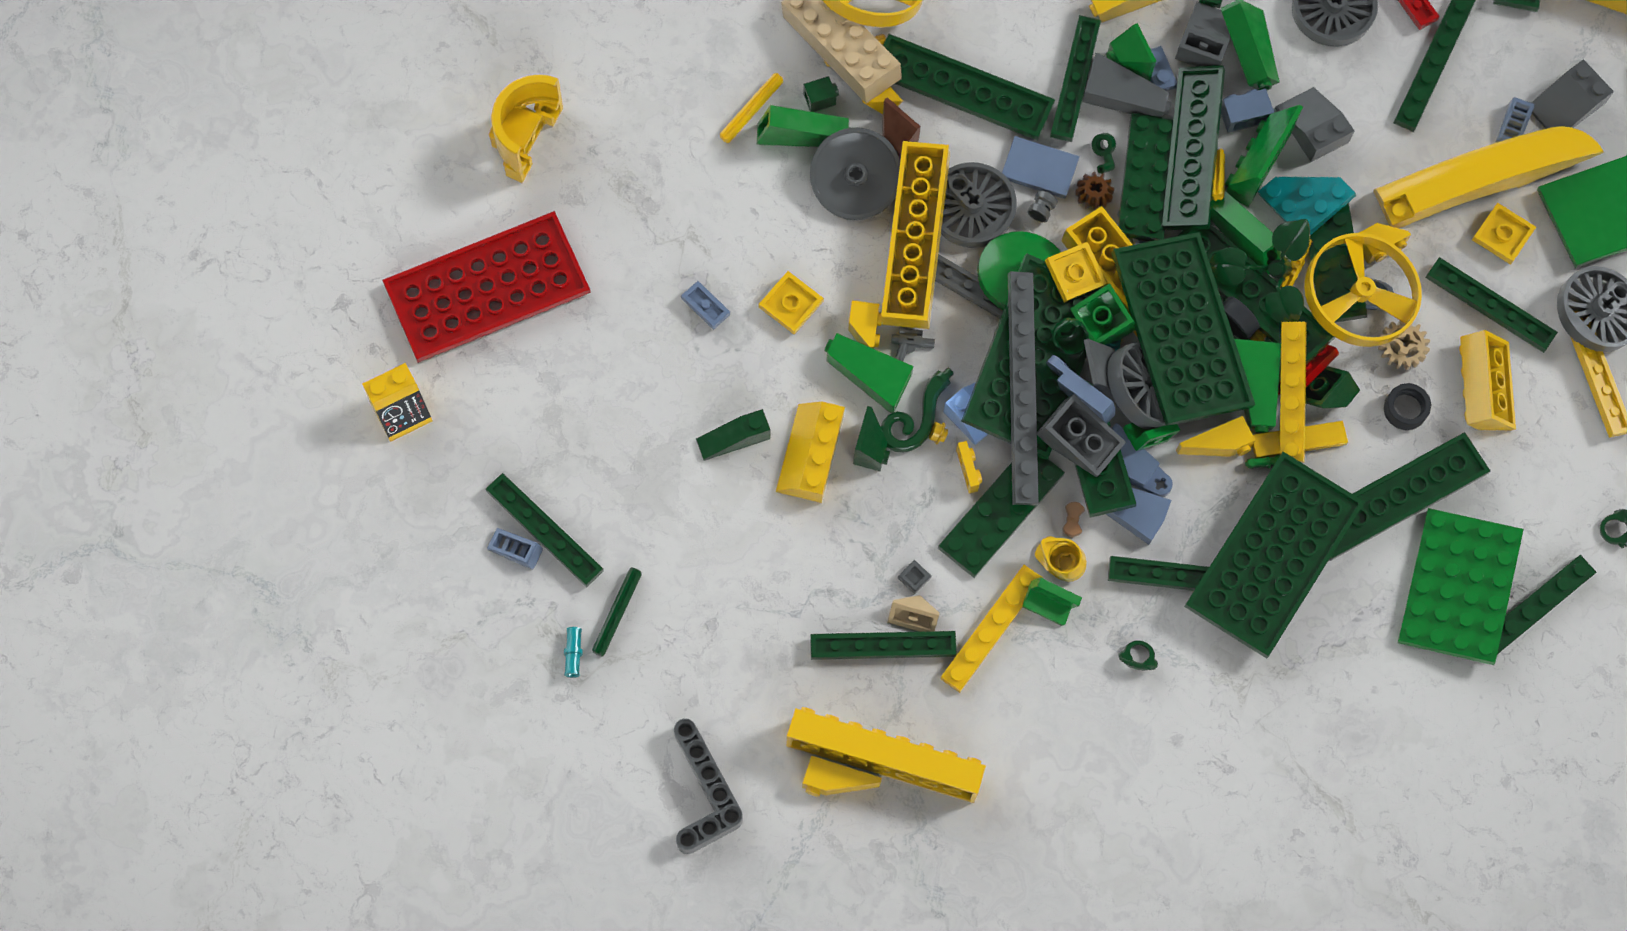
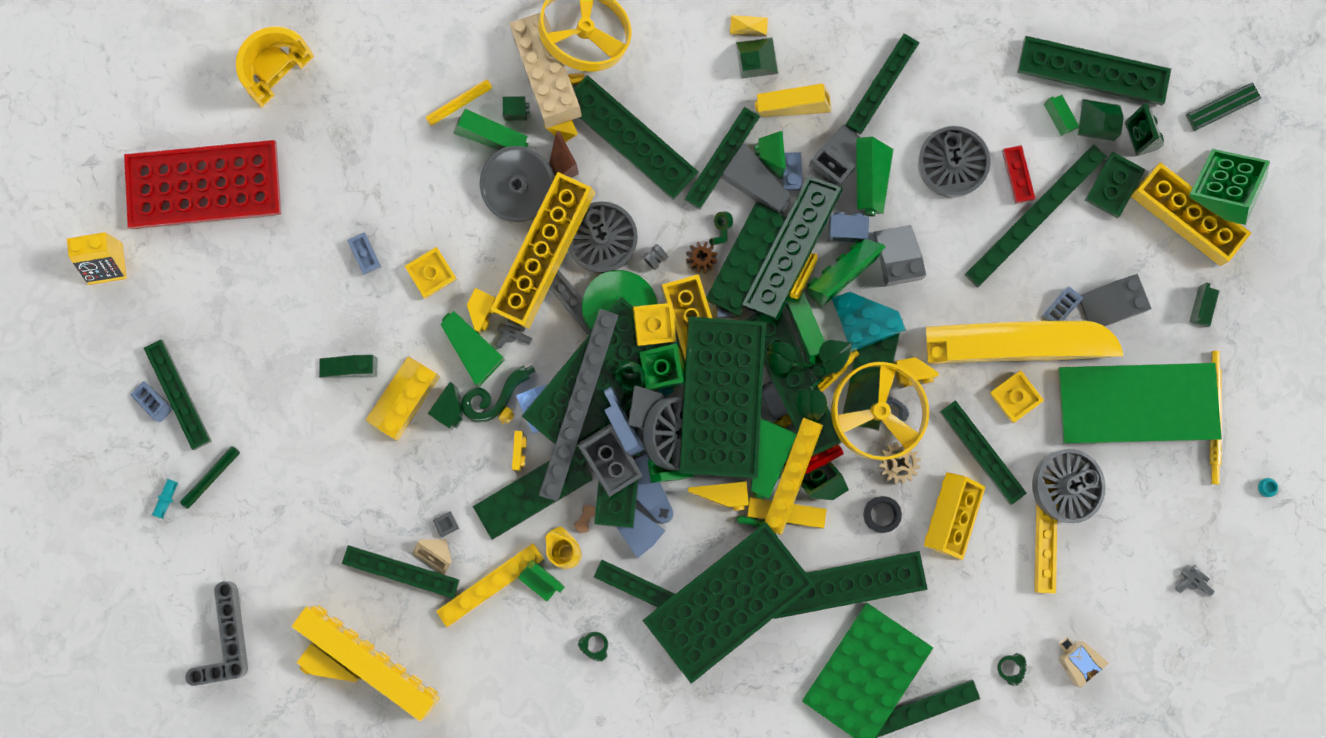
camera: 20 degrees right, 10 degrees up
sand blue tile [1002,136,1080,199] -> none

